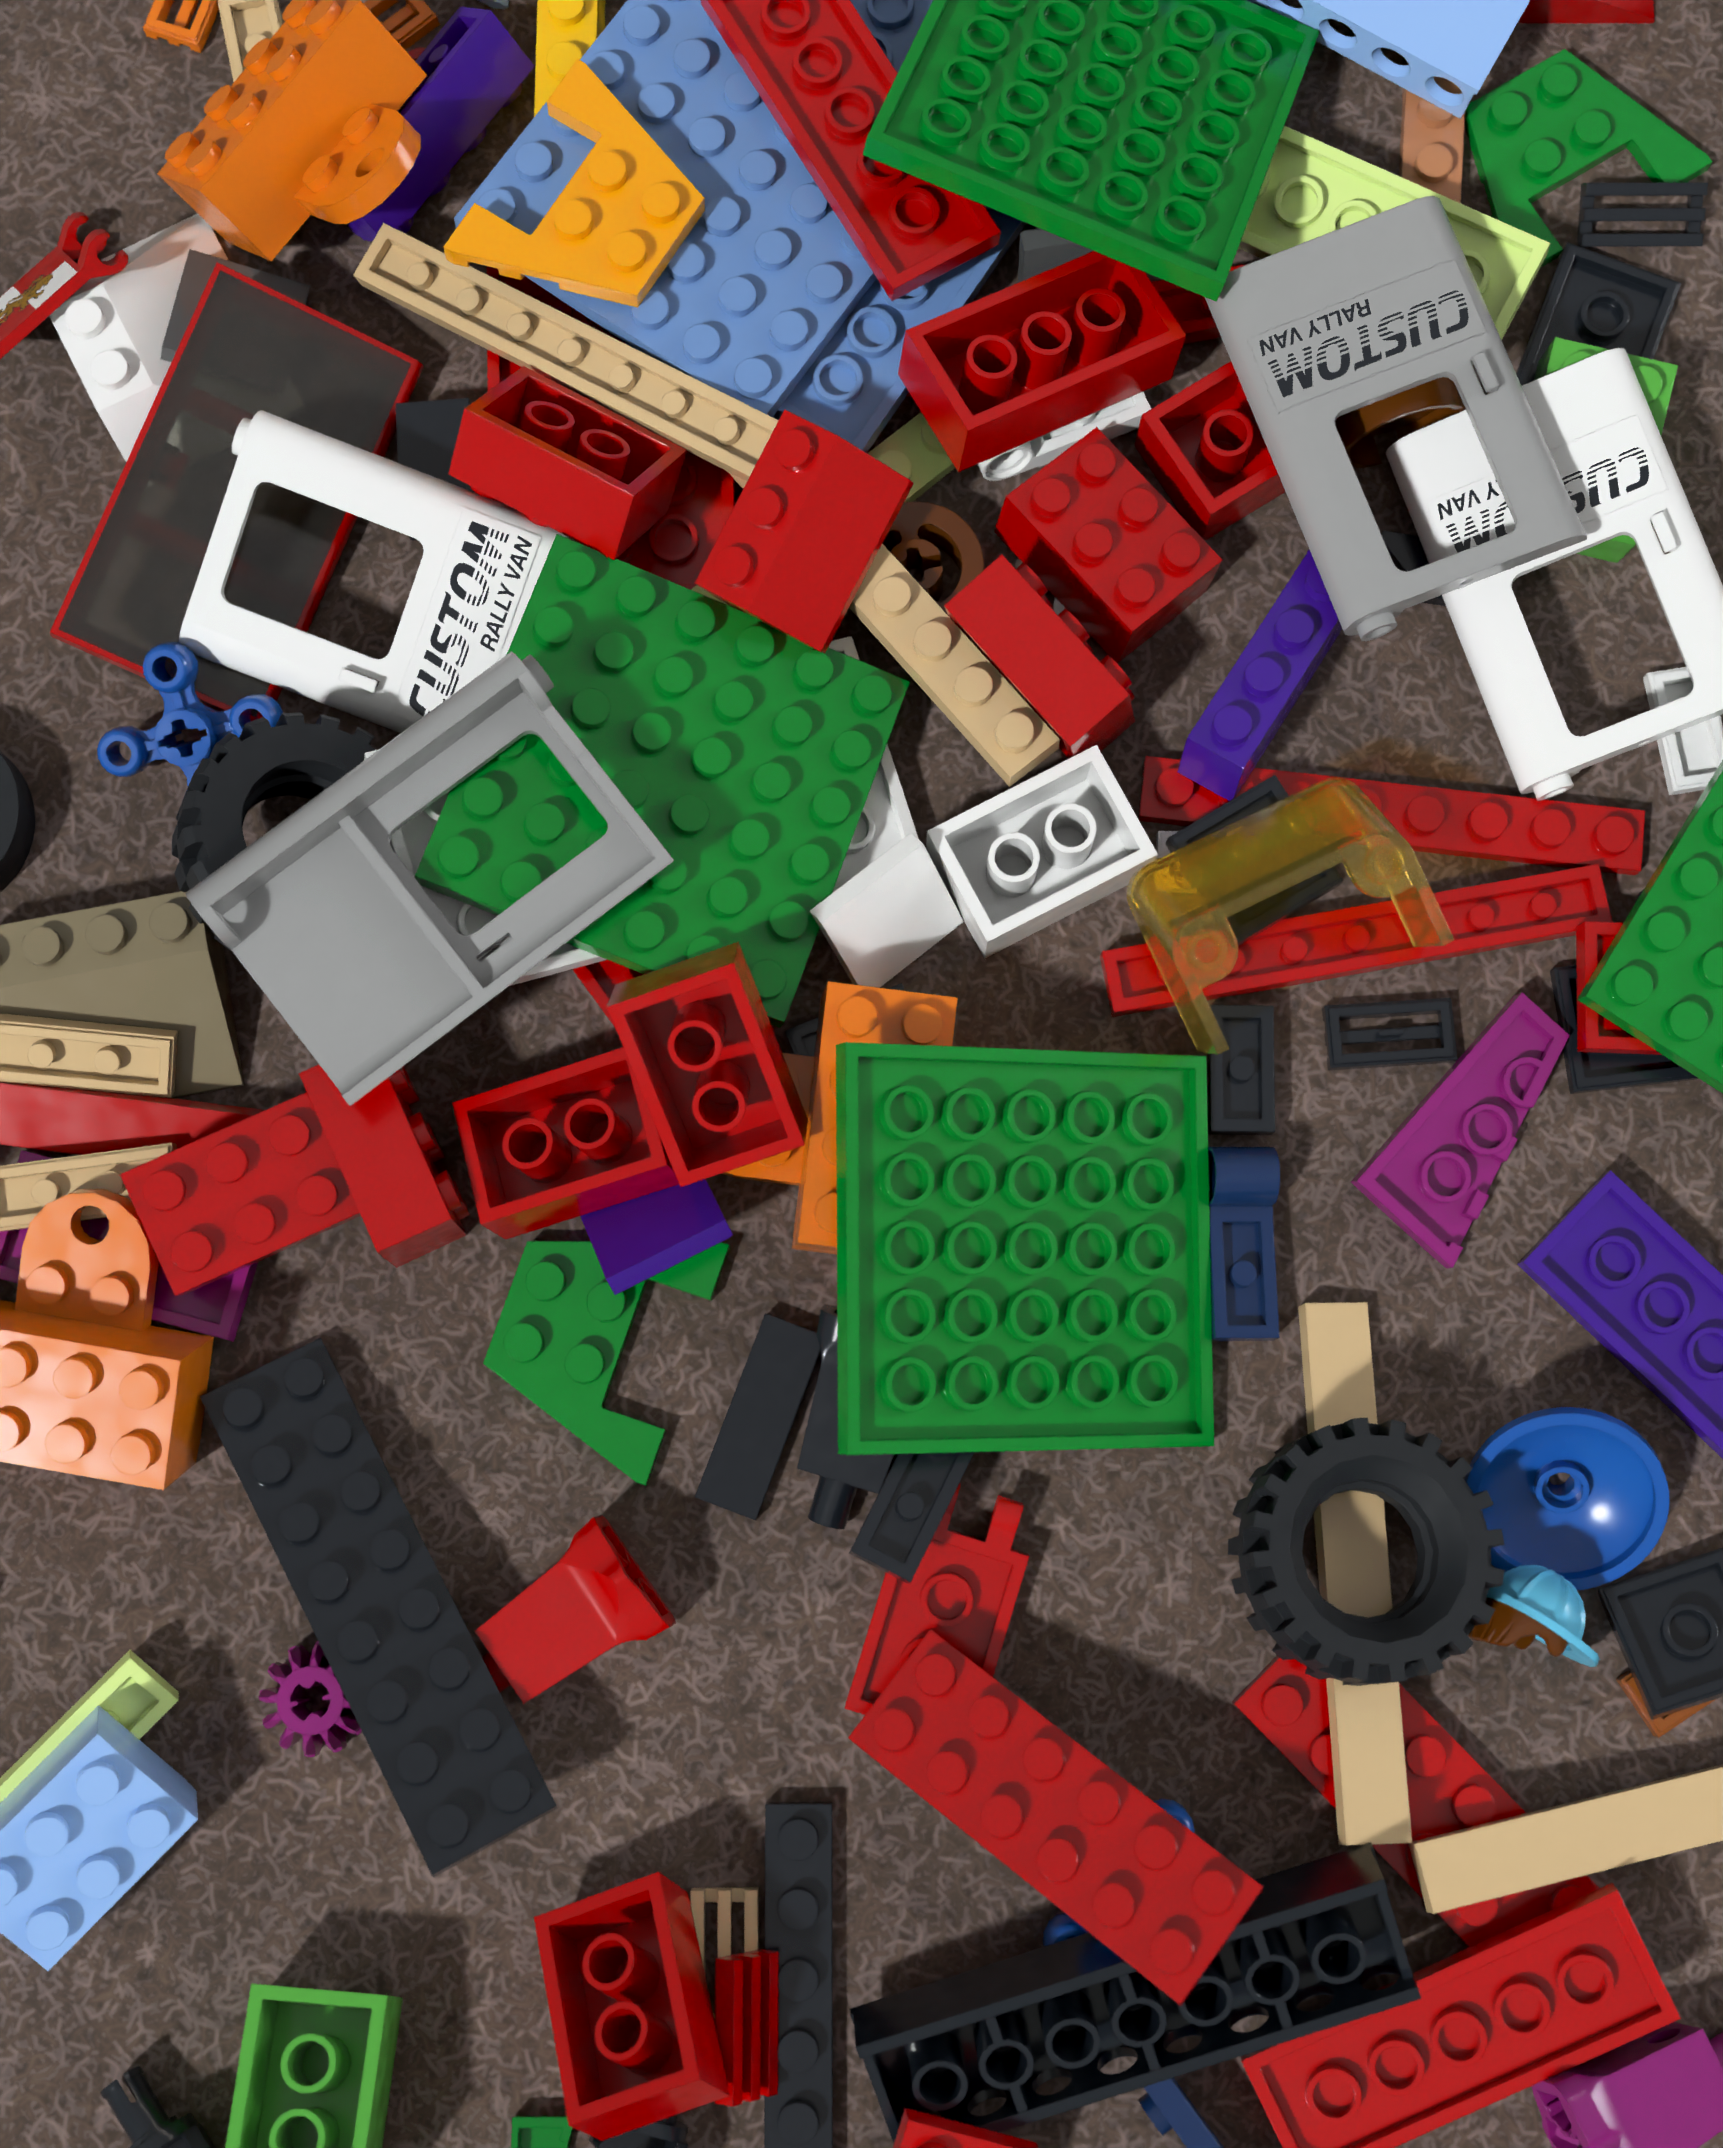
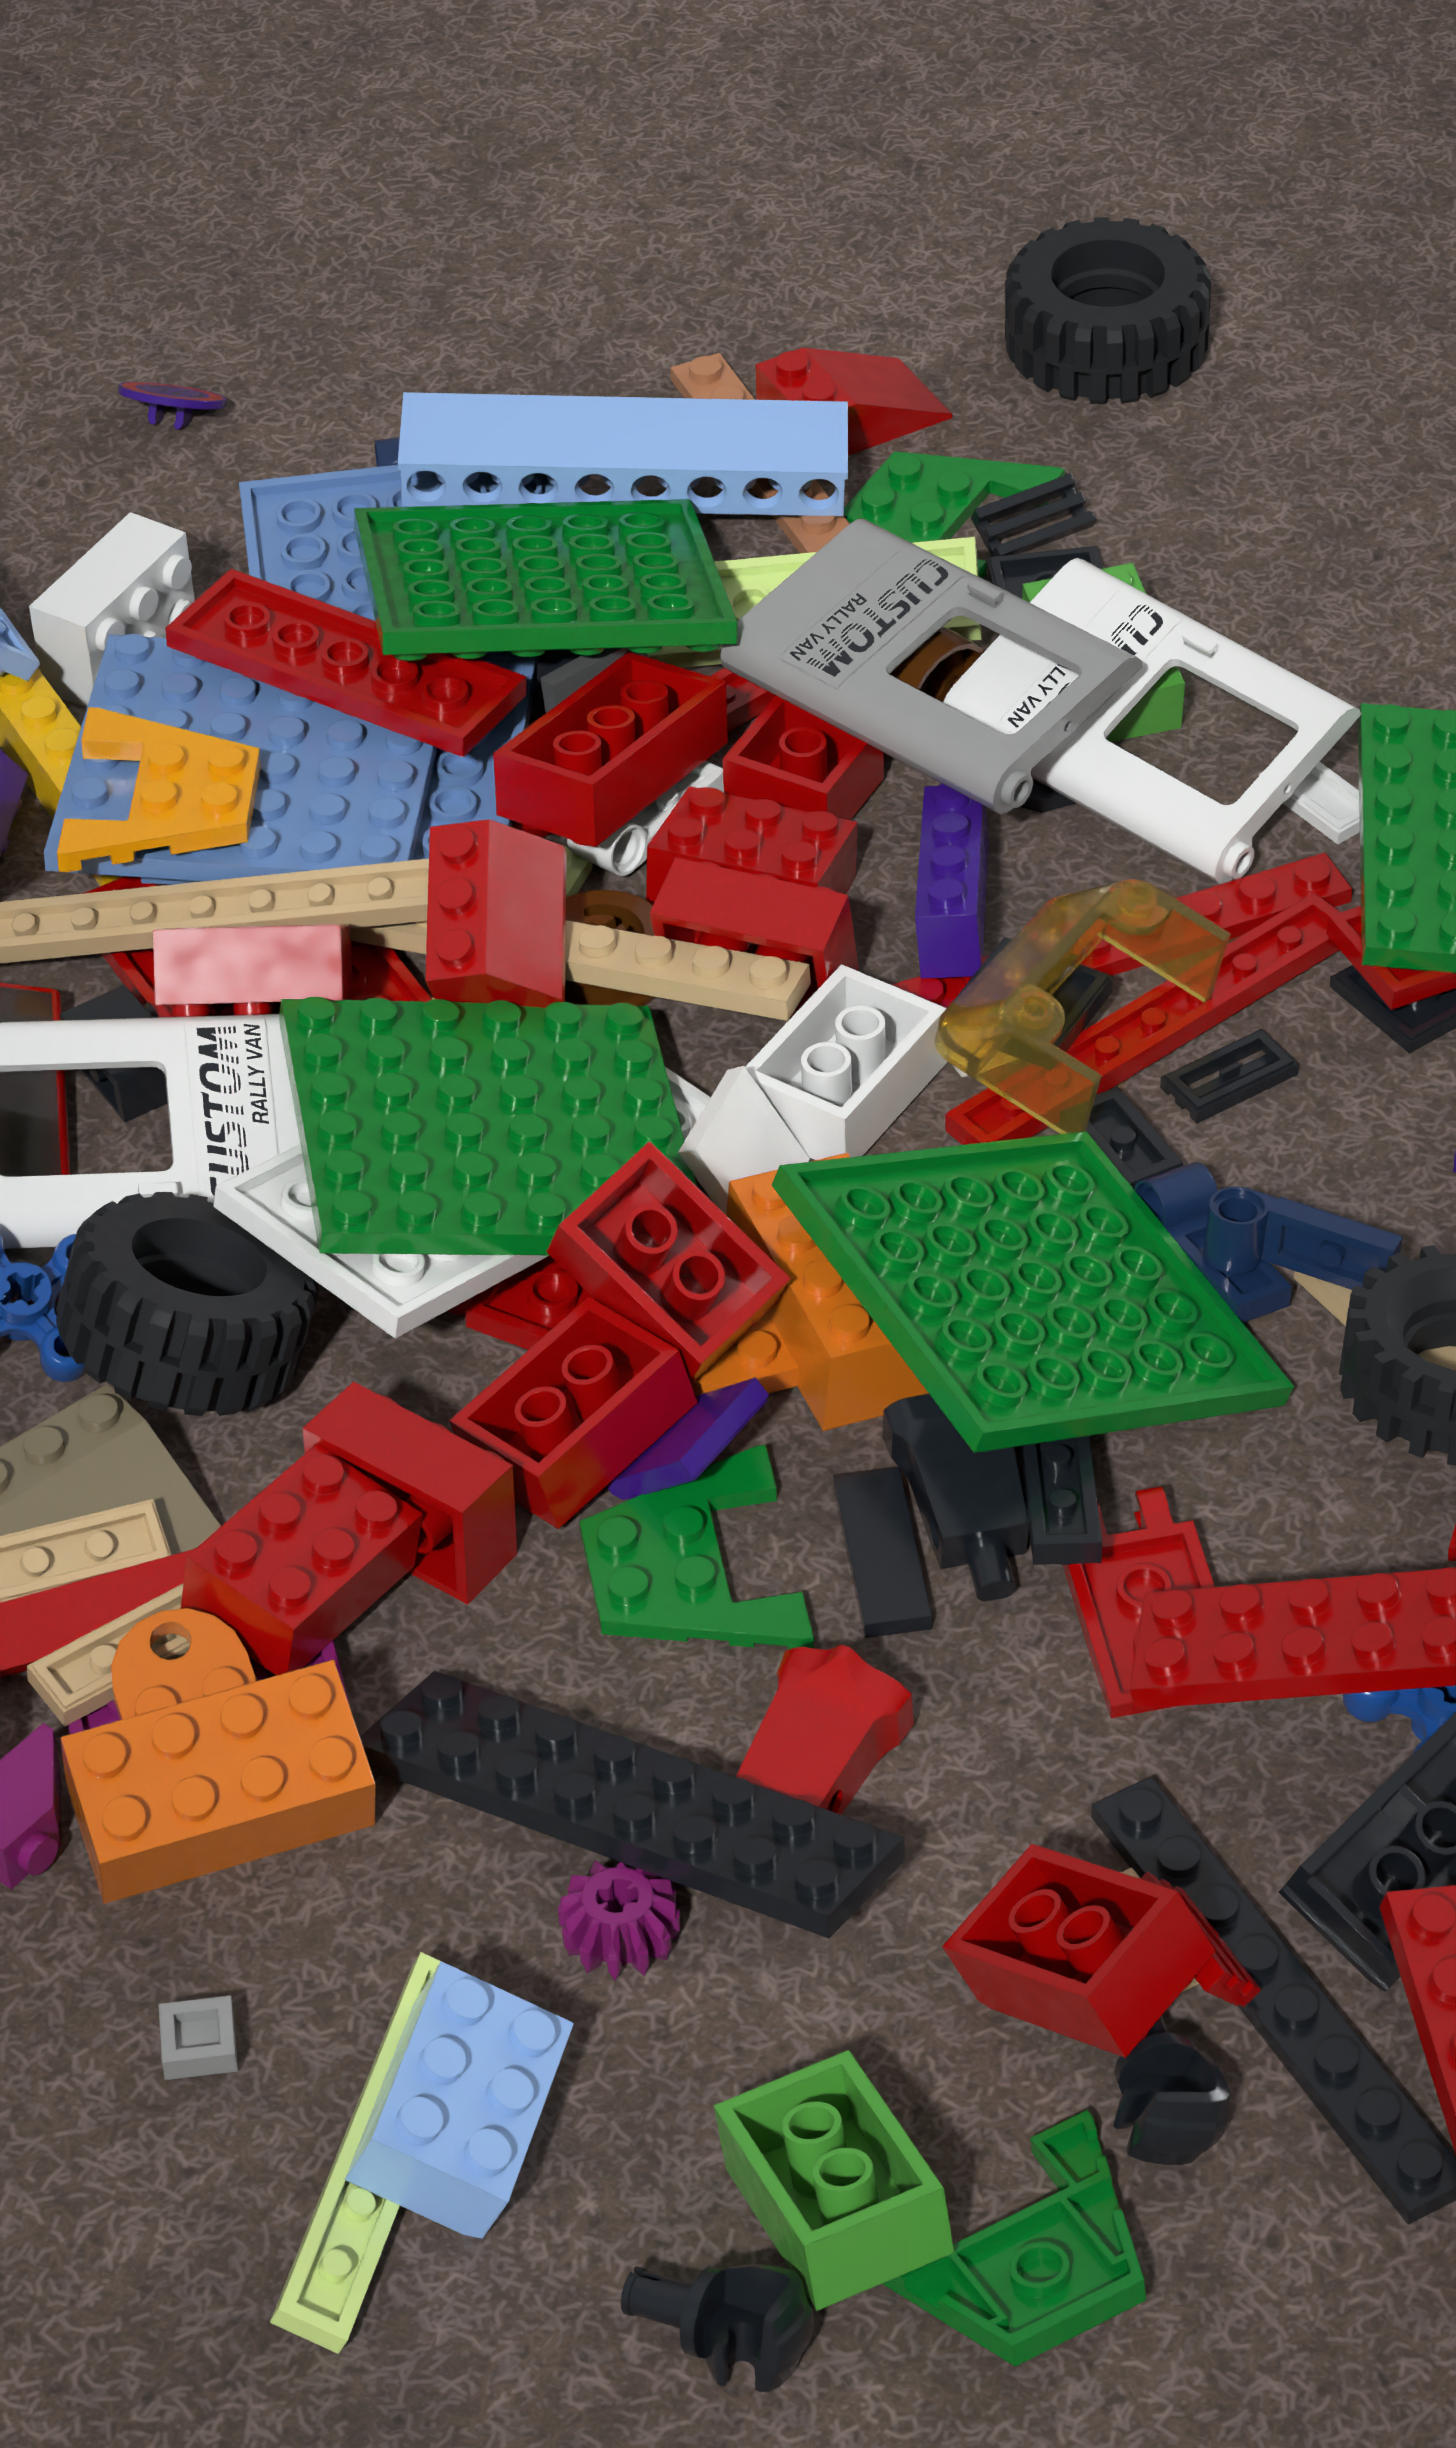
camera: 30 degrees left, 35 degrees down
light grey piece [185,651,674,1106] -> none
magenta wing [1351,992,1570,1268] -> none
none -> dark blue plate [1203,1186,1403,1290]

